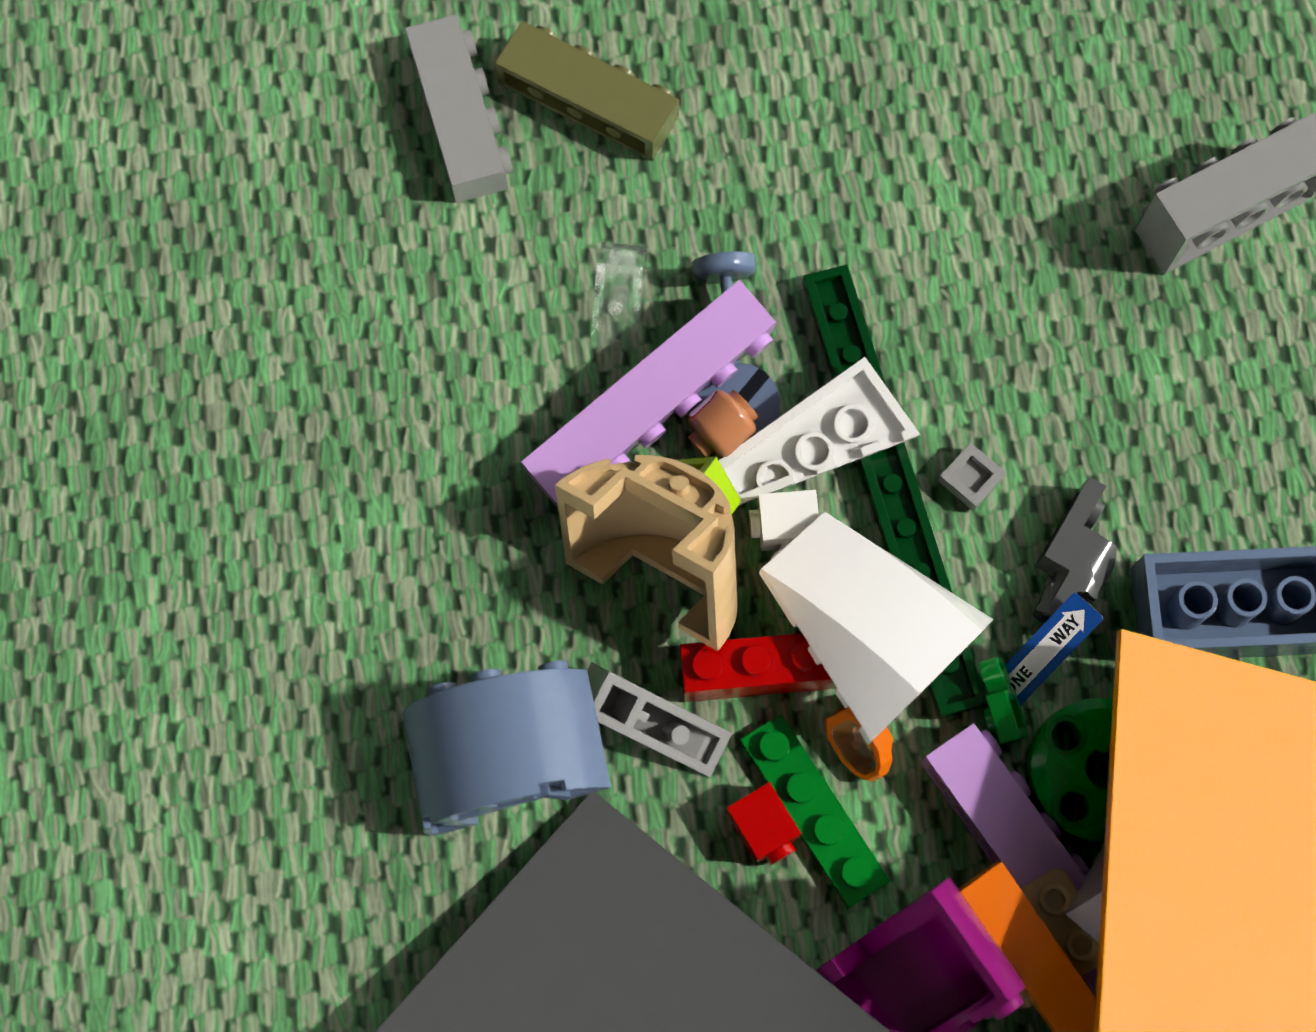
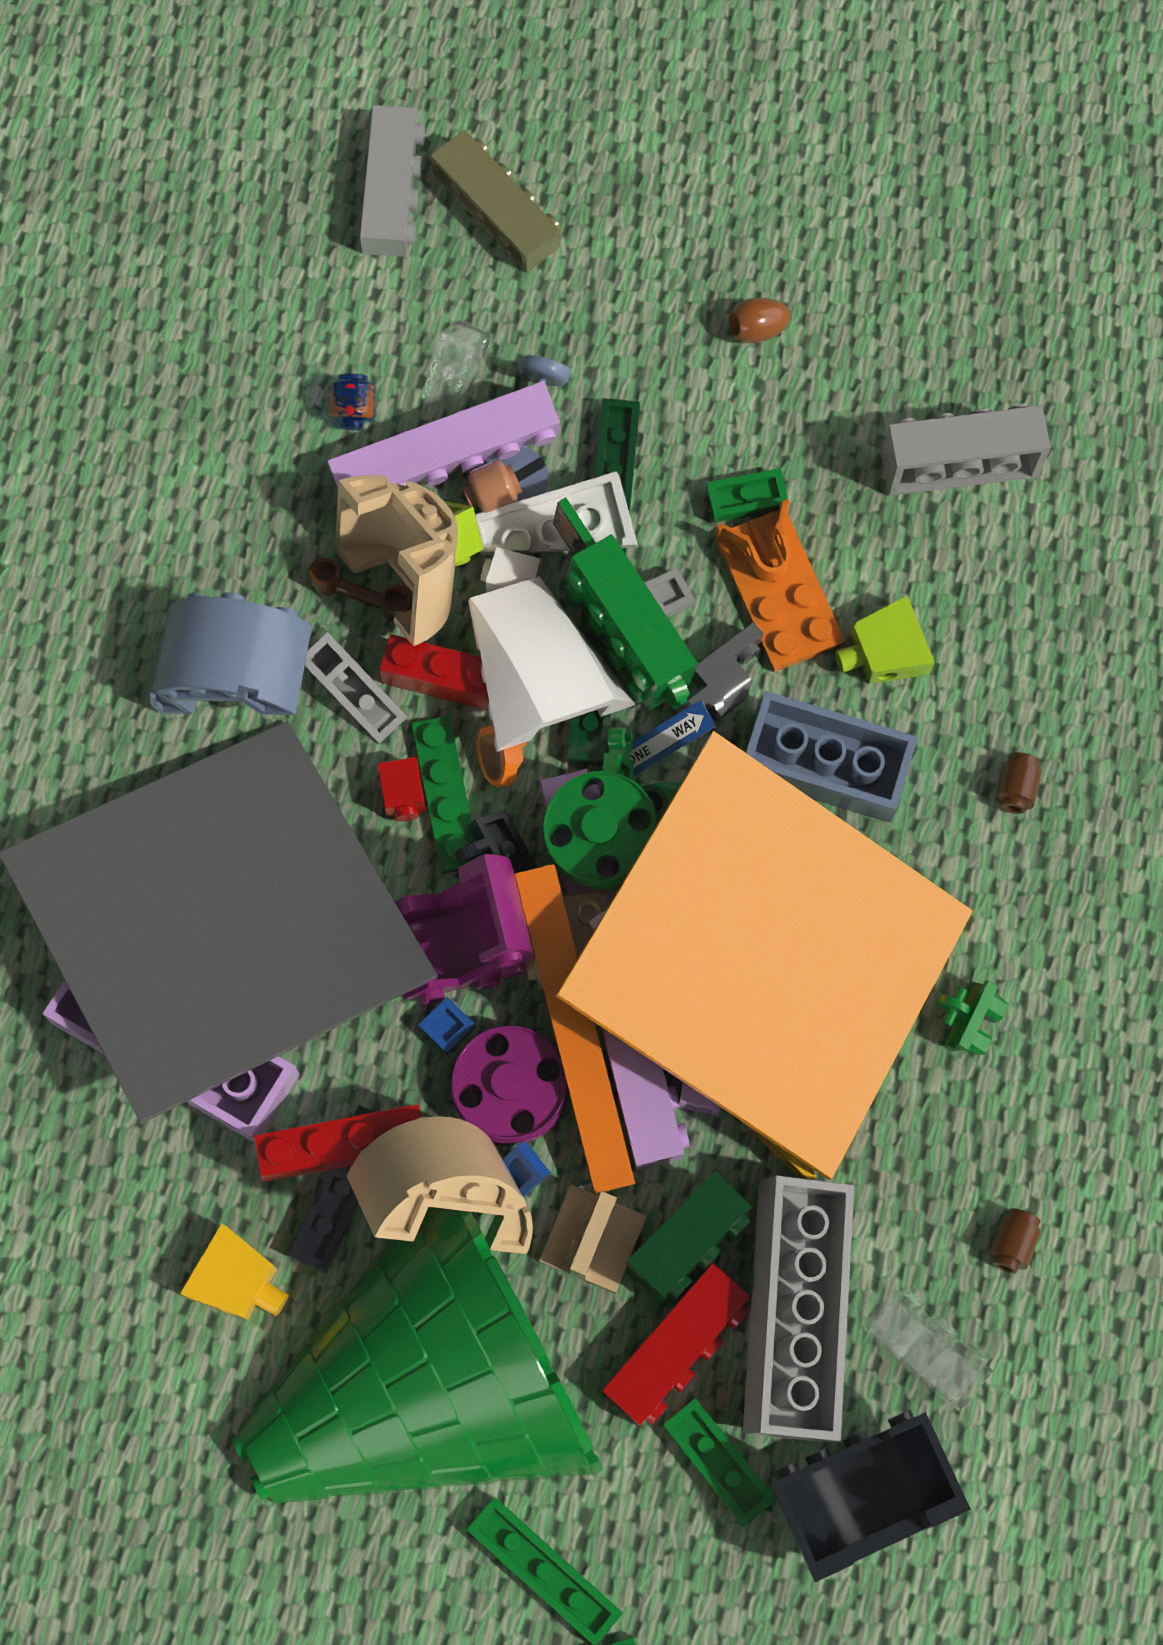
camera: 20 degrees right, 0 degrees up
none -> reddish brown bar [309,558,412,620]
none -> clear blue head [327,373,377,431]
none -> black hinge [454,809,538,874]
none -> green piece [542,771,659,891]
none -> green piece [552,497,698,711]
none -> green plate [705,468,788,523]
none -> orange plate [714,499,846,673]
none -> dark orange animal [729,298,790,343]
none -> lime torso [835,596,935,684]

